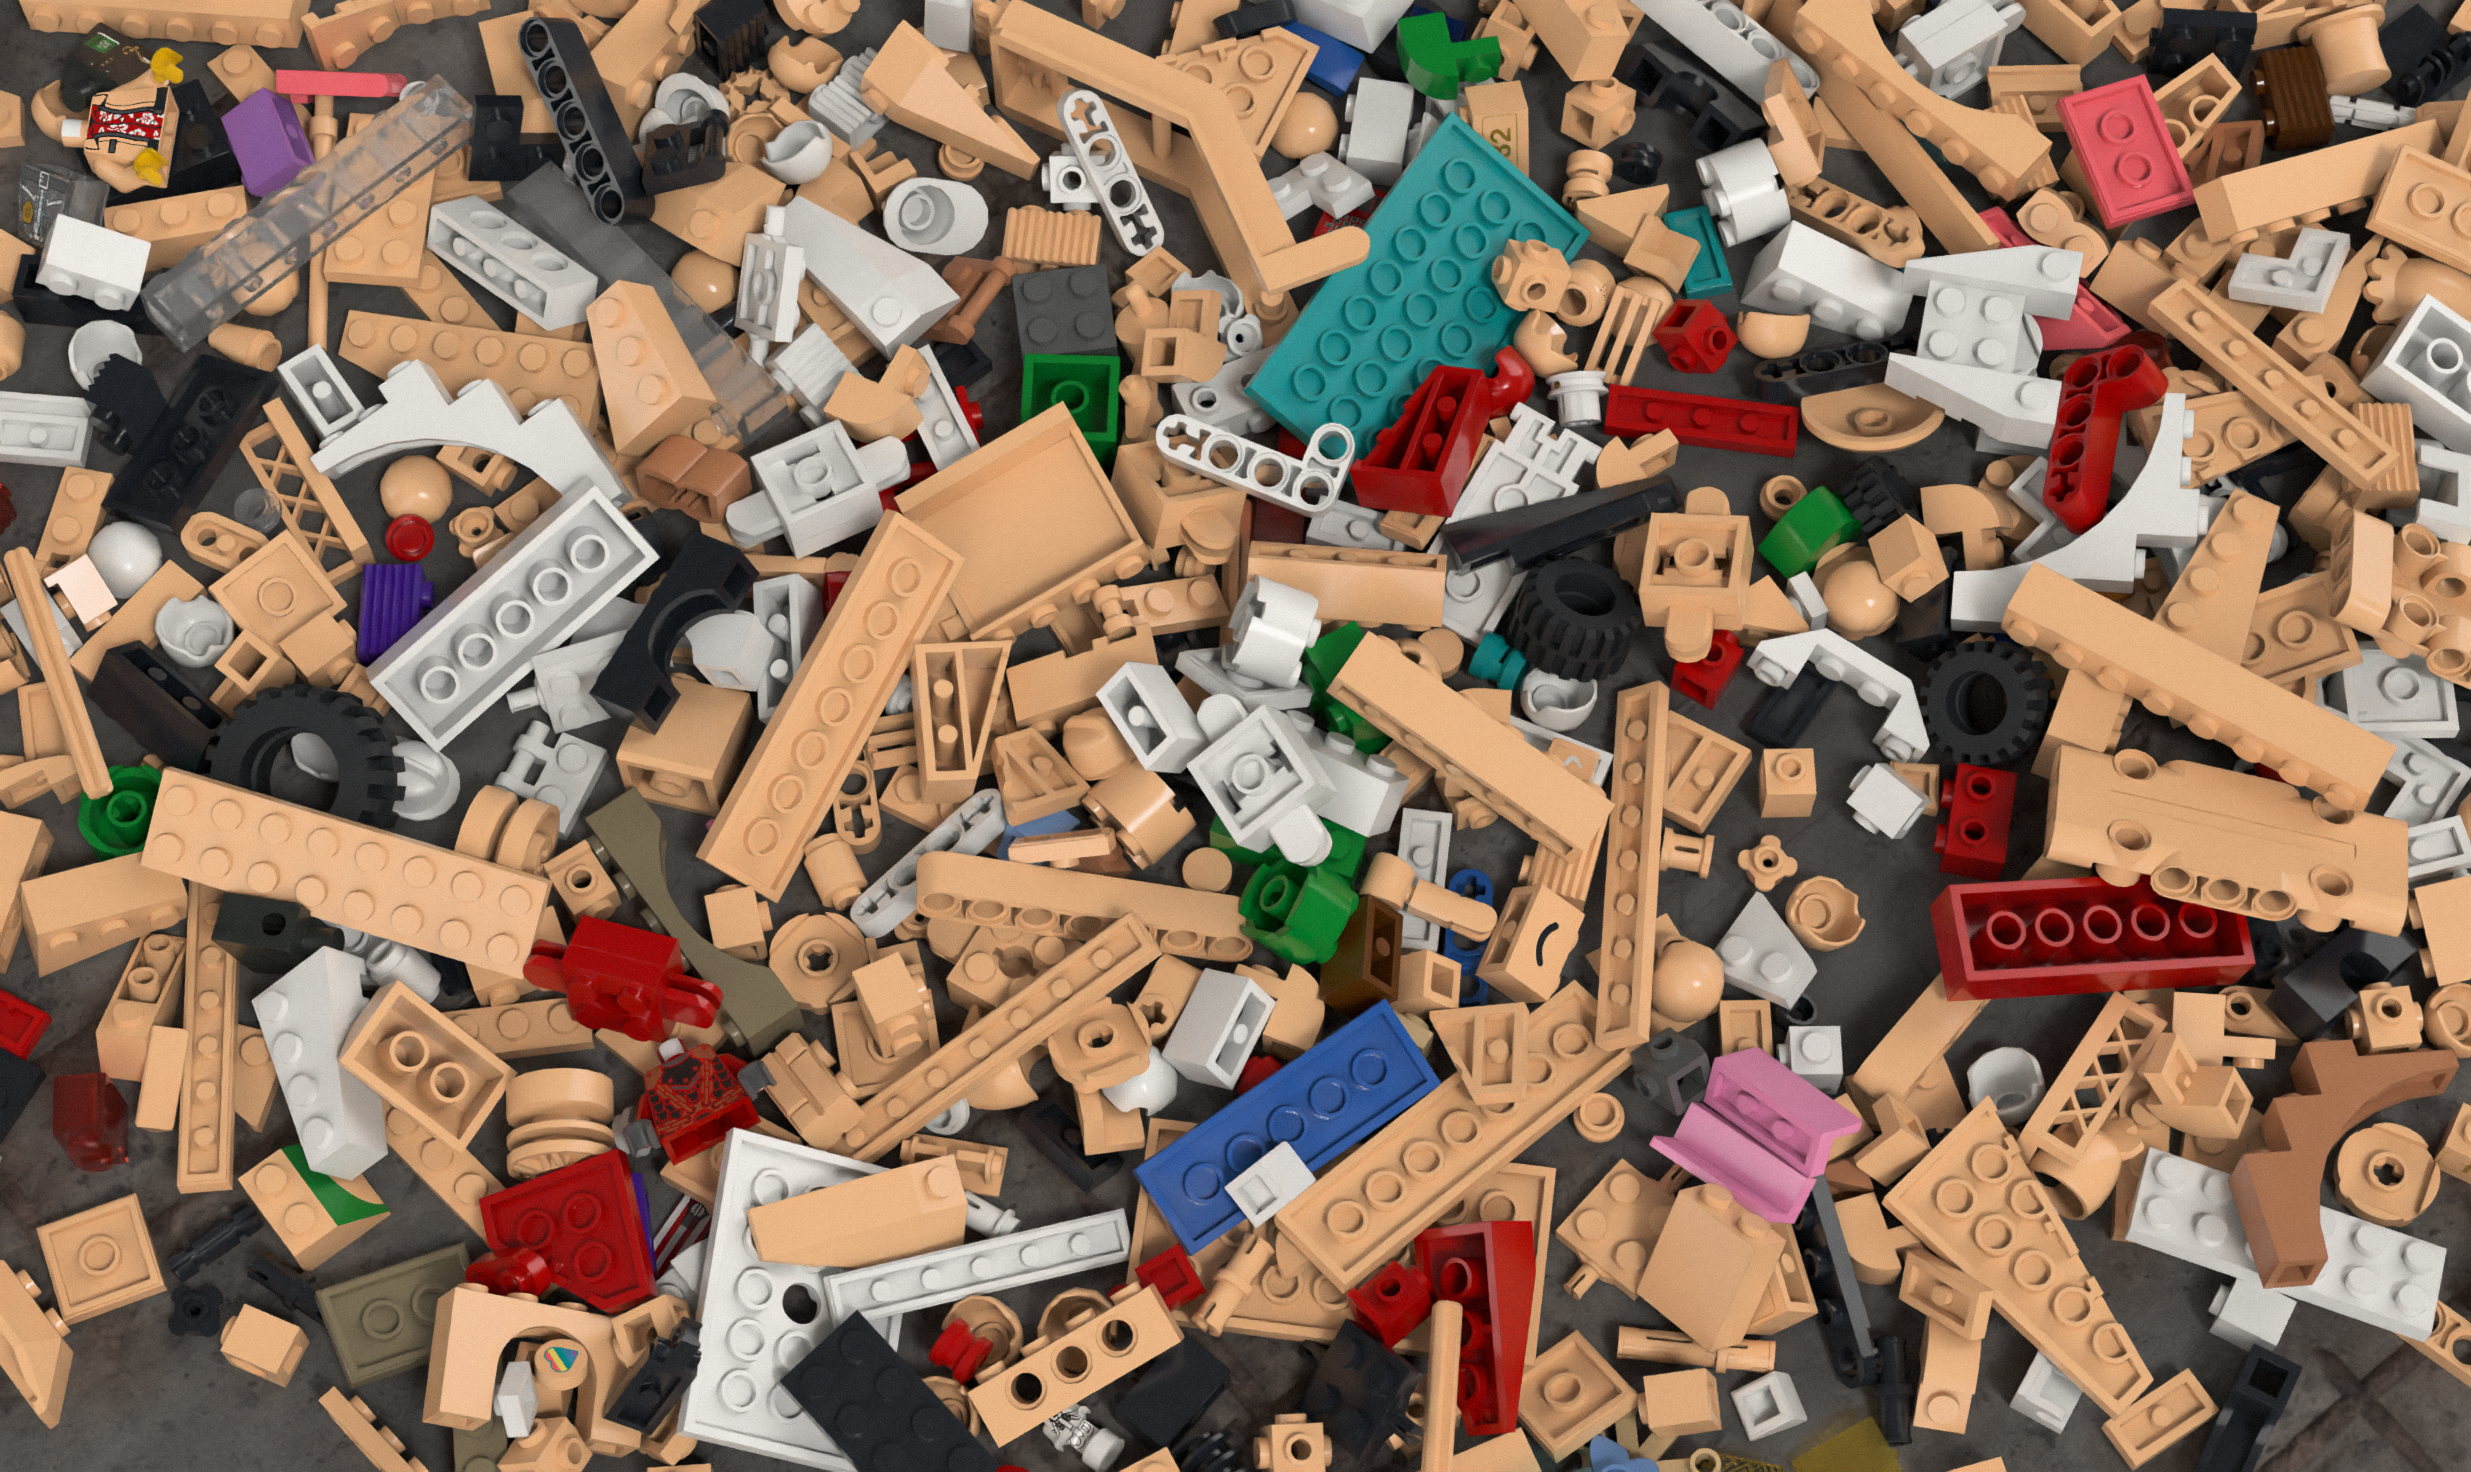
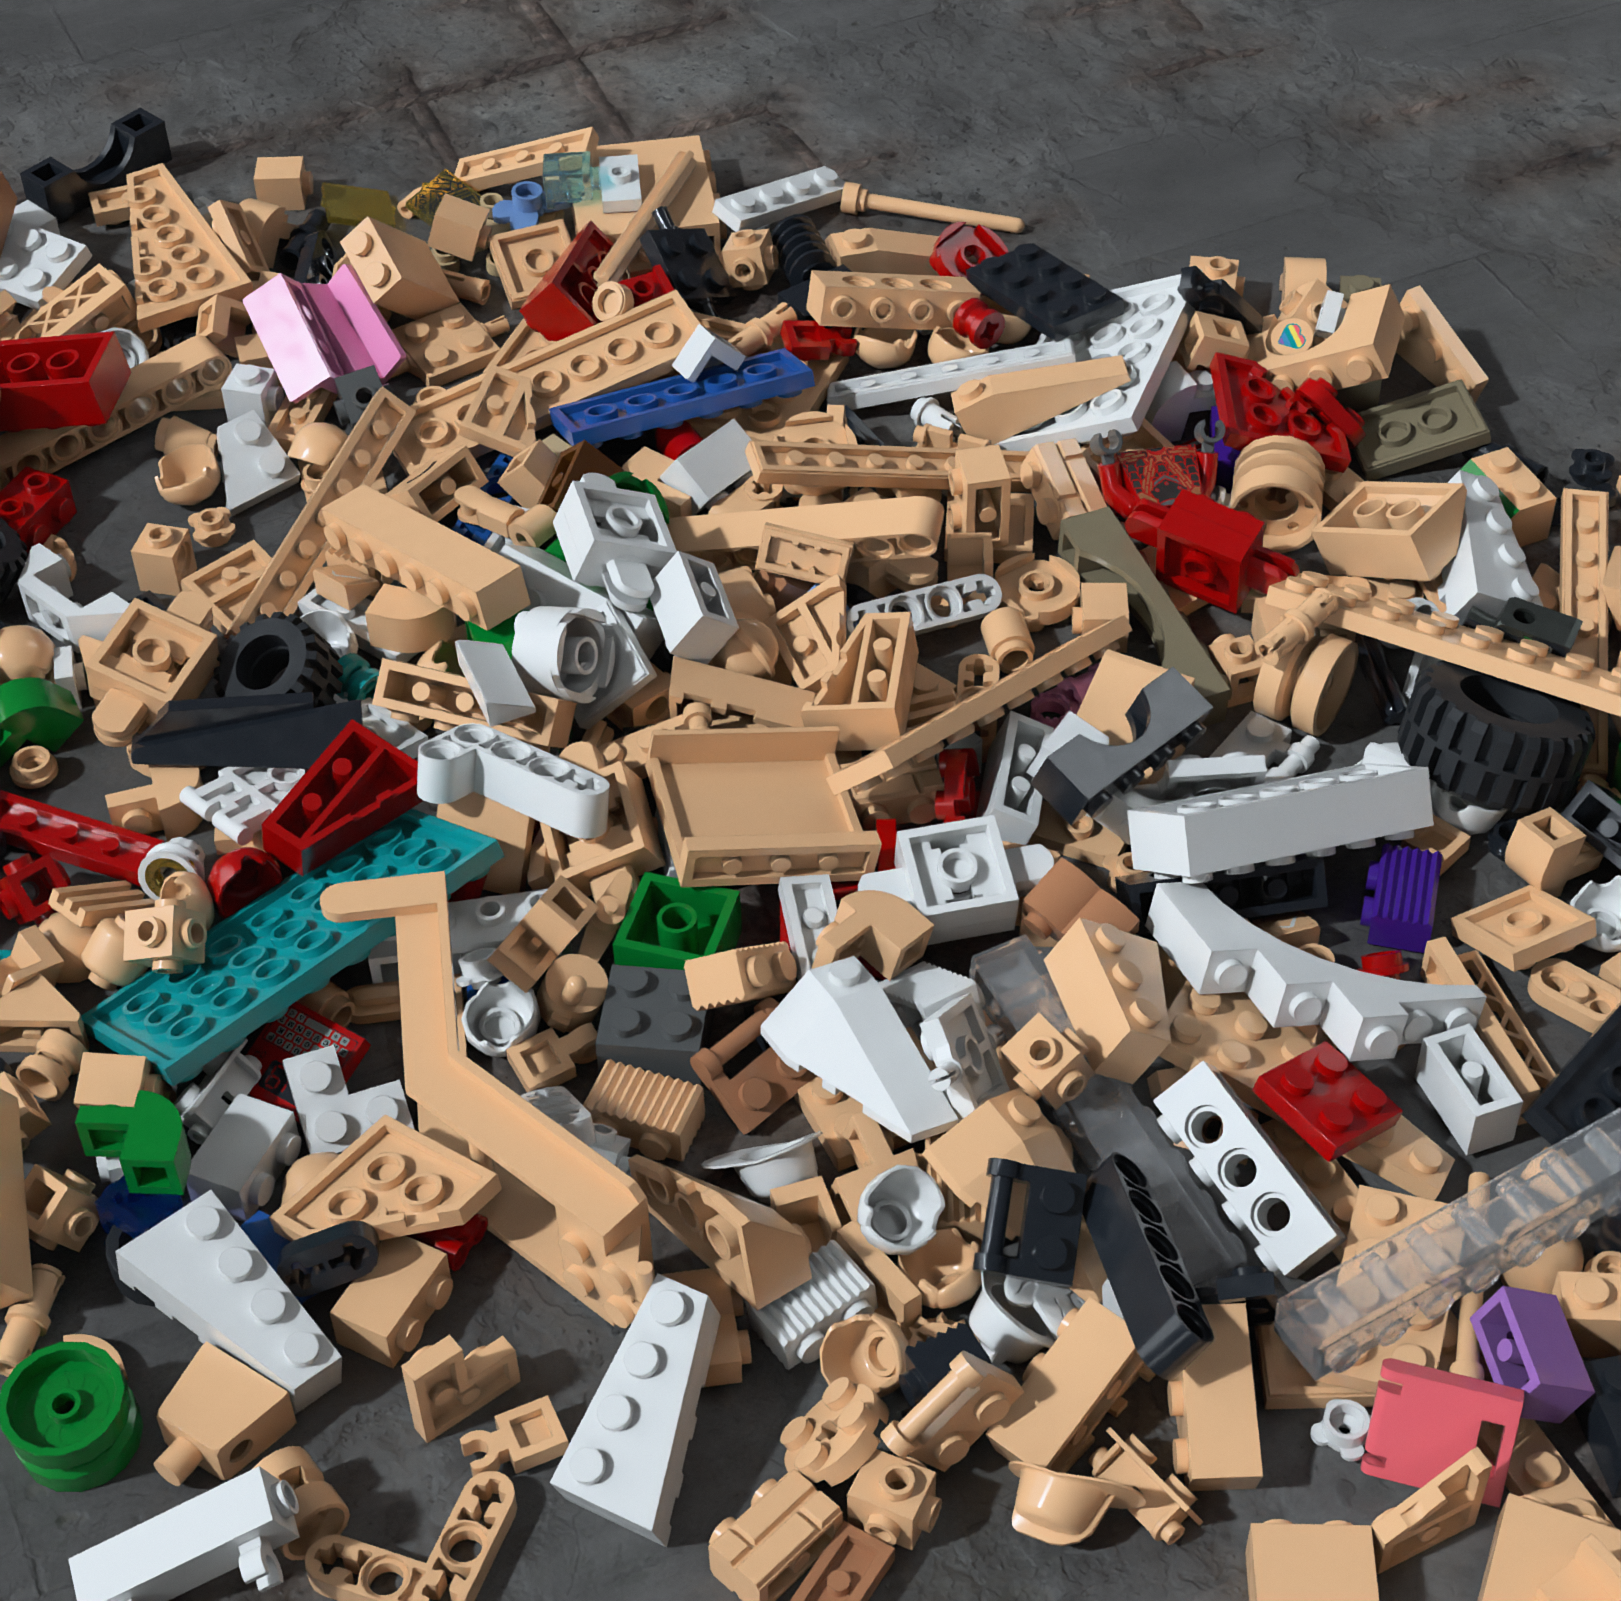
camera: 165 degrees left, 20 degrees down
light nougat brick [220,1304,310,1388] -> none
clear plate [234,488,282,534] -> none
light nougat brick [278,609,361,688] -> none
light nougat bush [1659,827,1715,879] -> none
white brick [1846,763,1932,839] -> none
none -> light nougat cone [155,416,219,458]
none -> white slope [455,640,536,727]
none -> light nougat tile [592,281,634,321]
none -> light nougat brick [684,941,797,1011]
none -> light nougat brick [1000,1012,1095,1110]
none -> red plate [1252,1041,1403,1162]
none -> light nougat pin [1255,587,1339,666]

